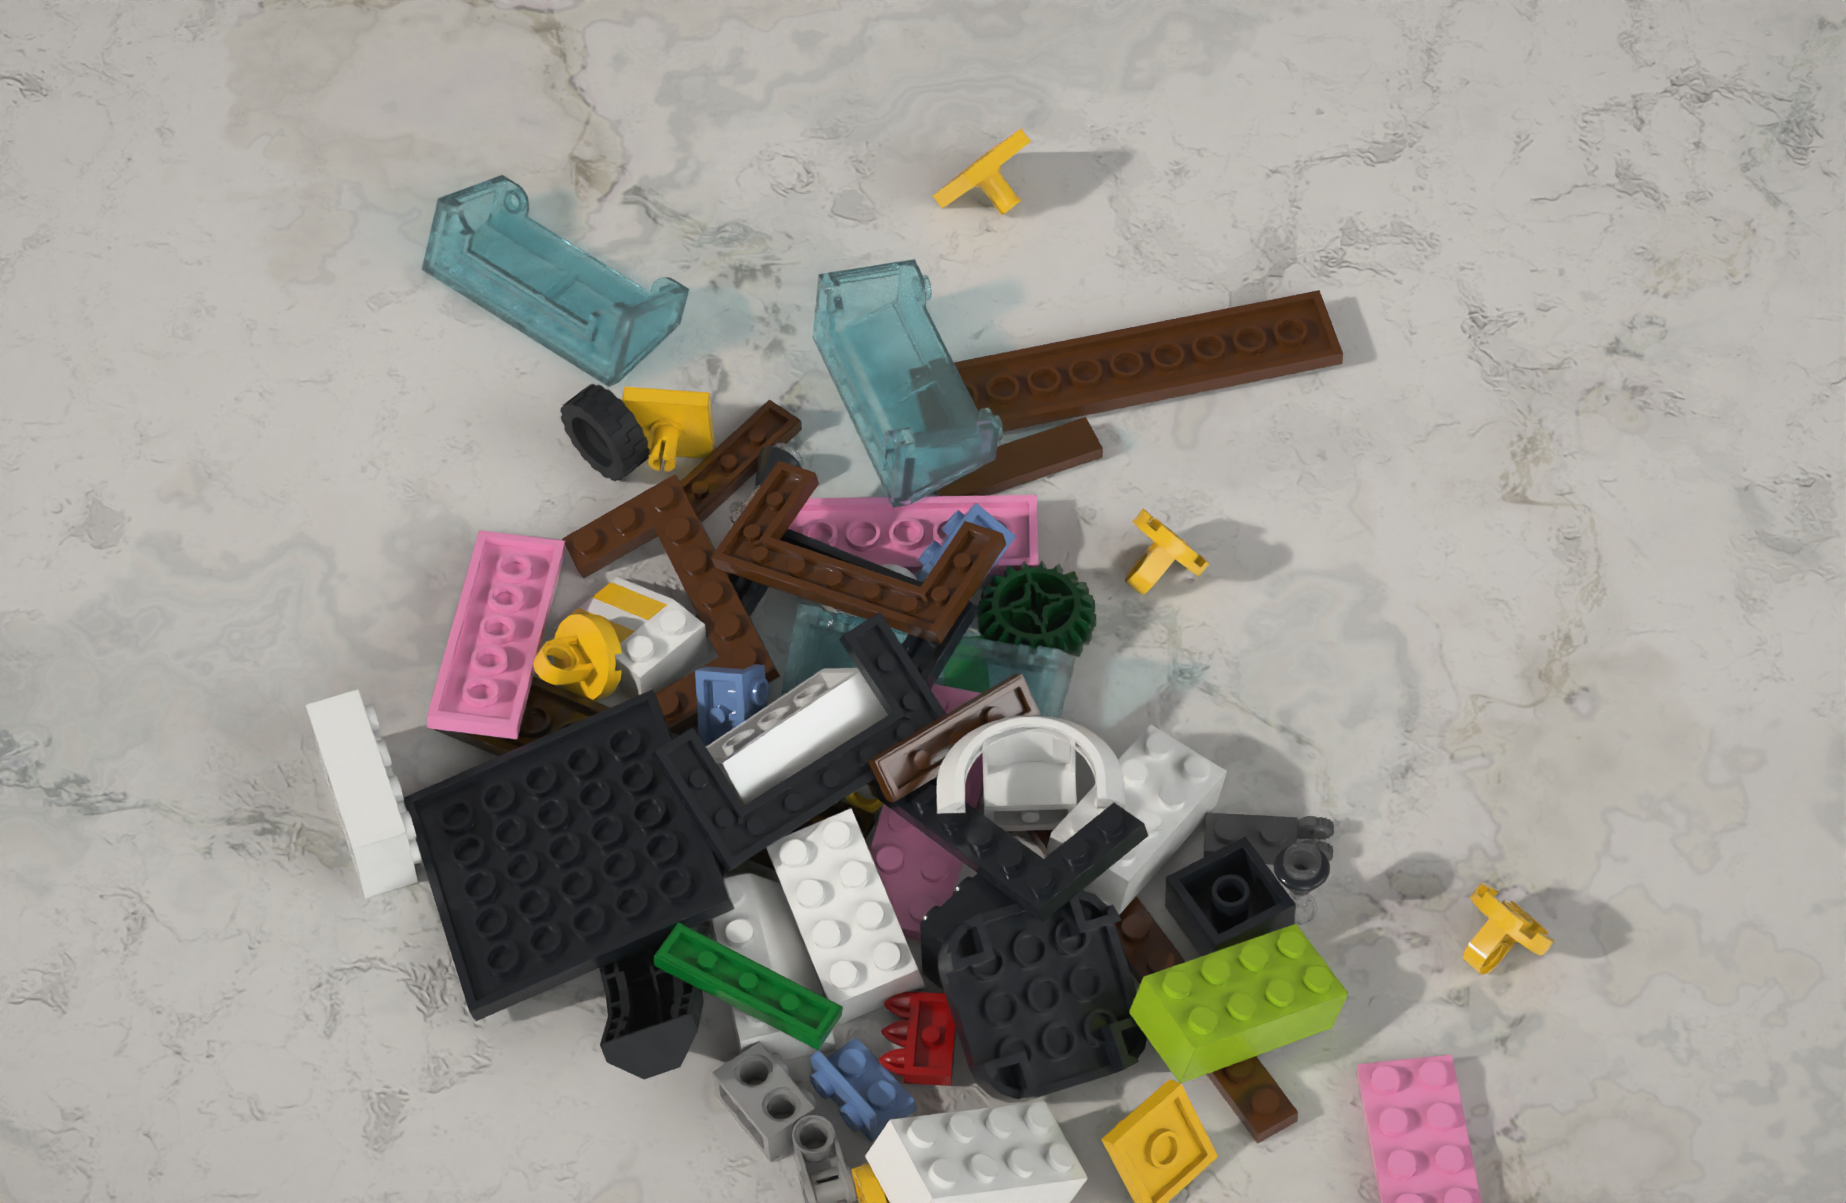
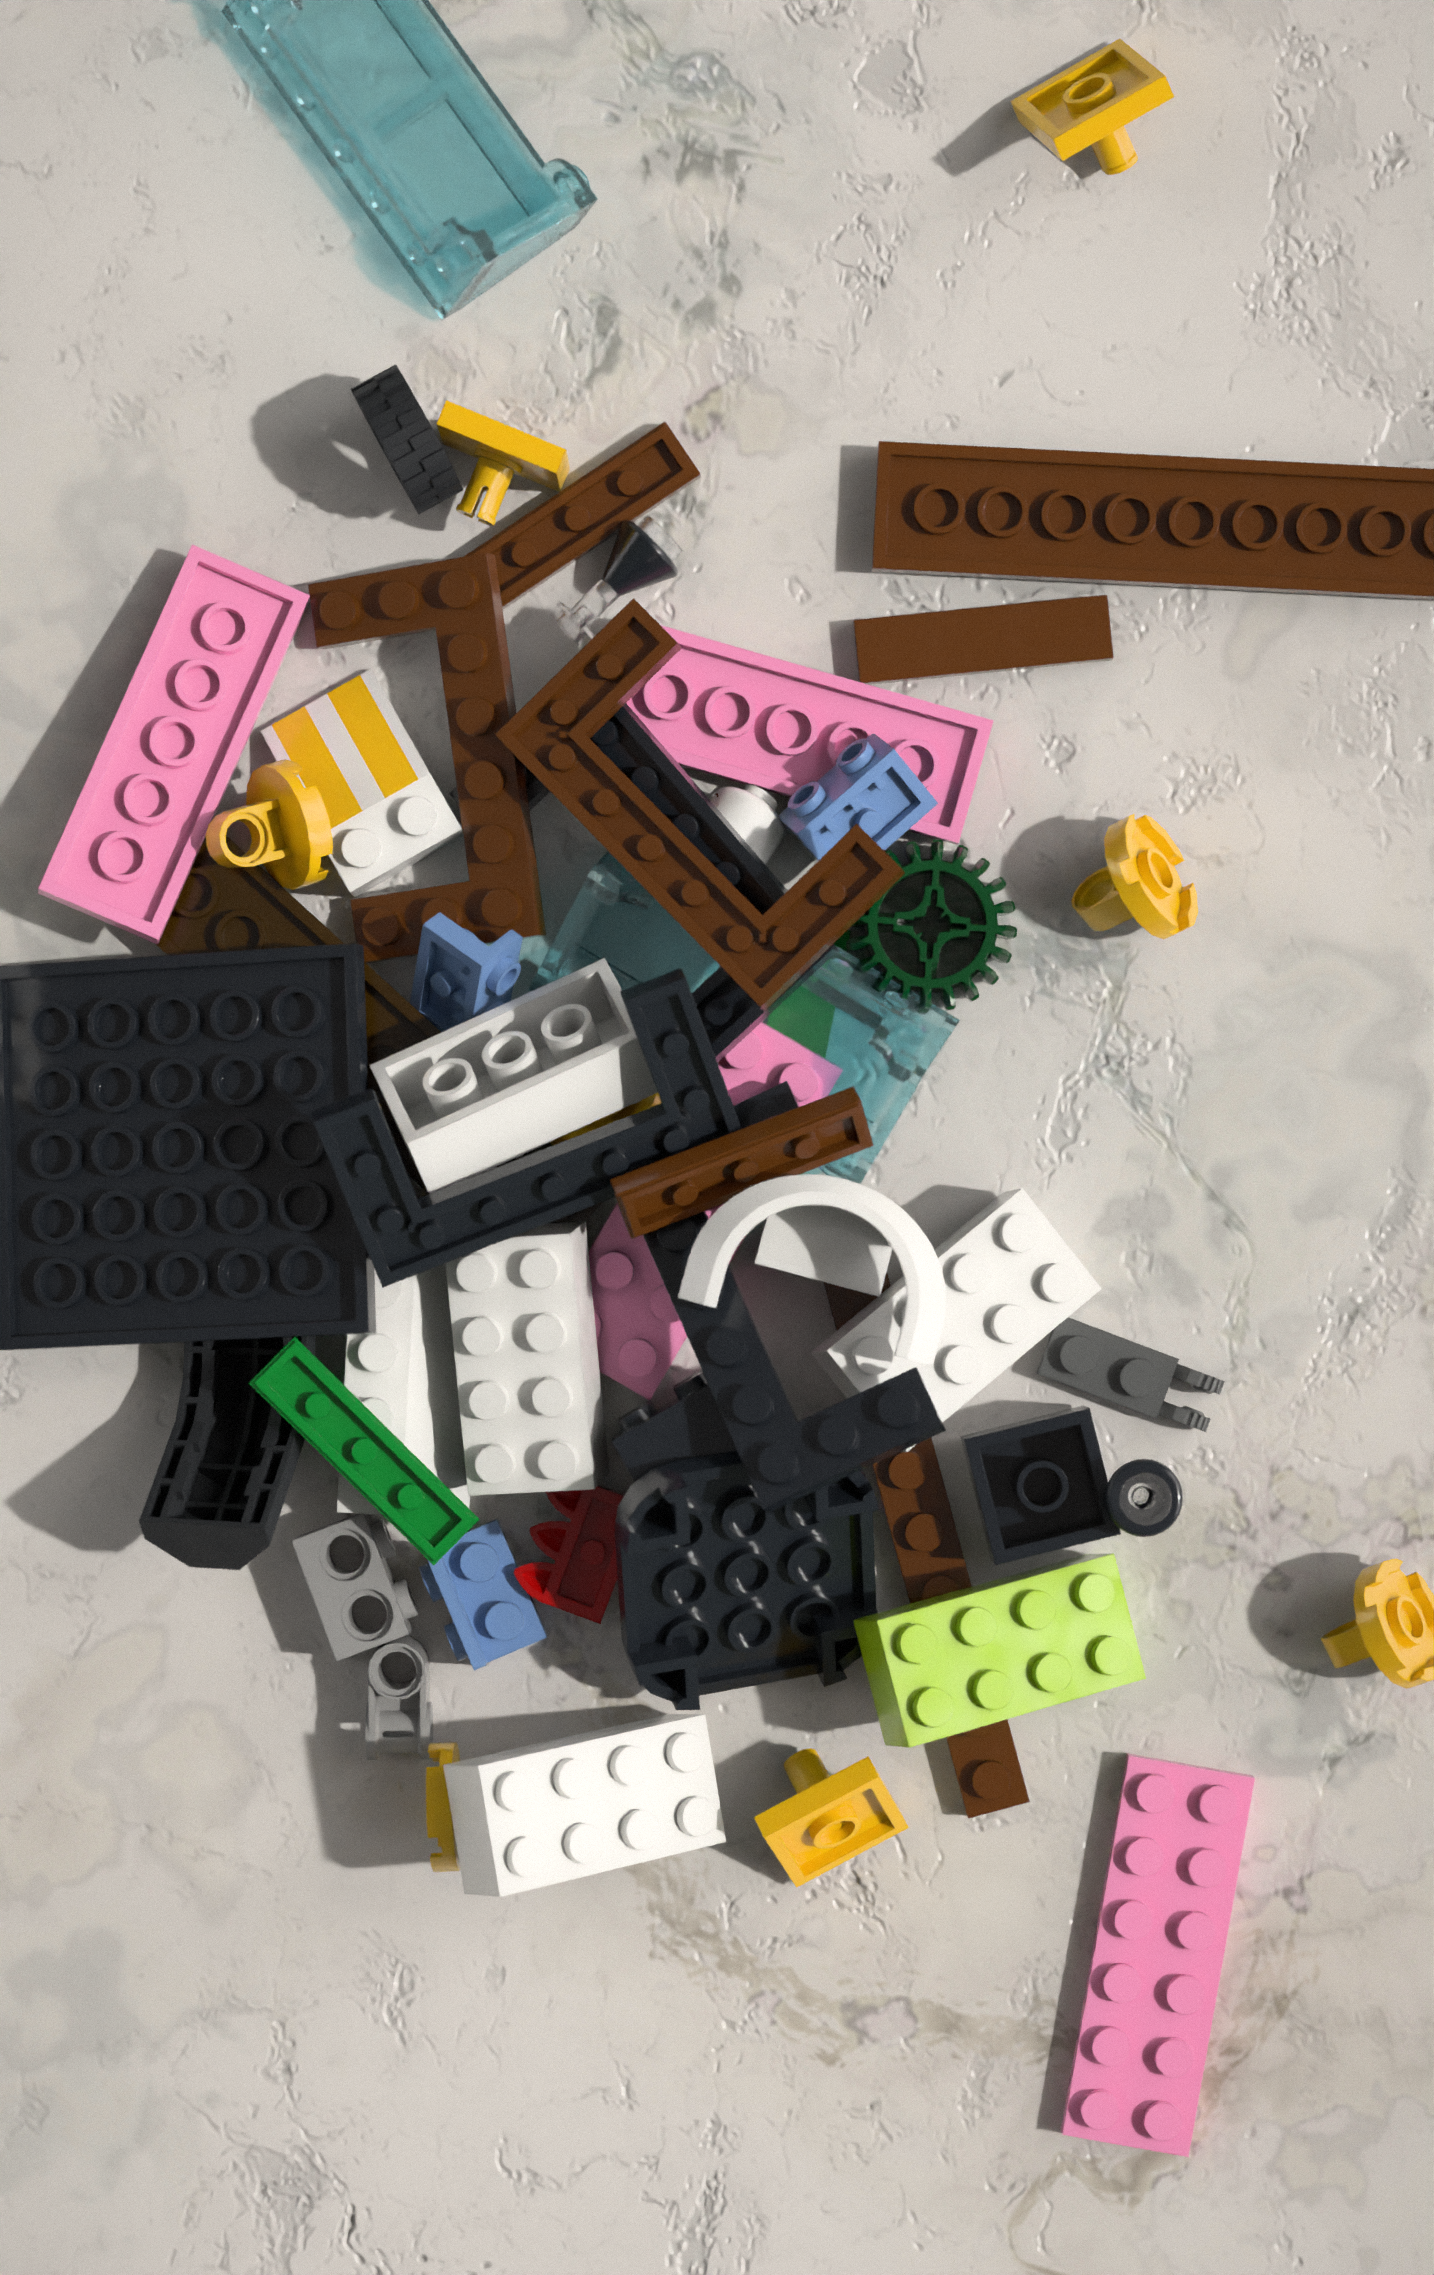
camera: 10 degrees right, 35 degrees up
clear light blue windscreen [812,259,1003,508] -> none

